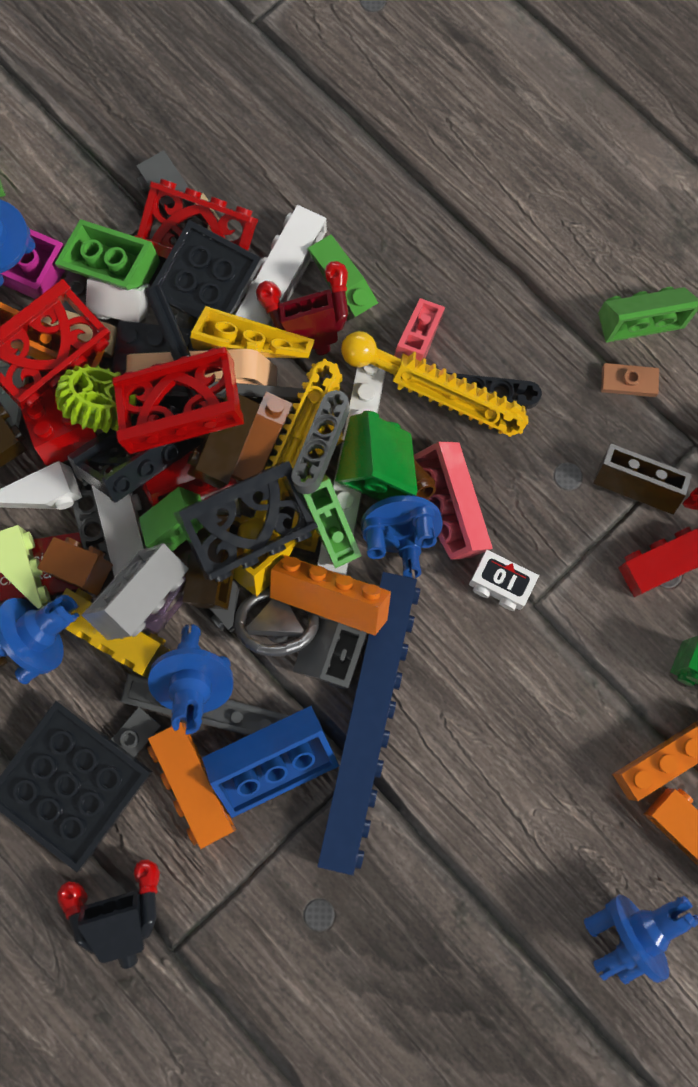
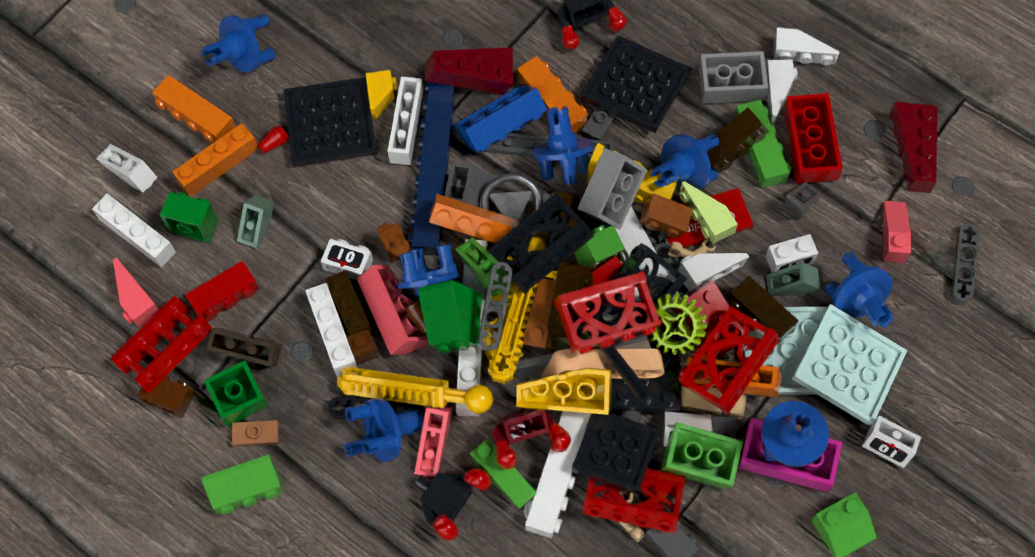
camera: 175 degrees right, 10 degrees down
none -> green brick [203,360,268,427]
none -> sand green slope [237,195,274,248]
none -> red cone [257,125,289,154]
none -> black plate [284,77,377,167]
none -> white brick [305,283,357,376]
none -> dark brown brick [325,270,373,337]
none -> blue piece [344,398,424,462]
none -> reddish brown brick [347,329,378,365]
none -> yellow slope [366,70,398,120]
none -> dark orange hips [377,222,410,262]
none -> white brick [388,76,424,165]
none -> black torso [415,468,491,541]
none -> dark red wedge [425,47,513,95]
none -> tan arm [668,239,716,258]

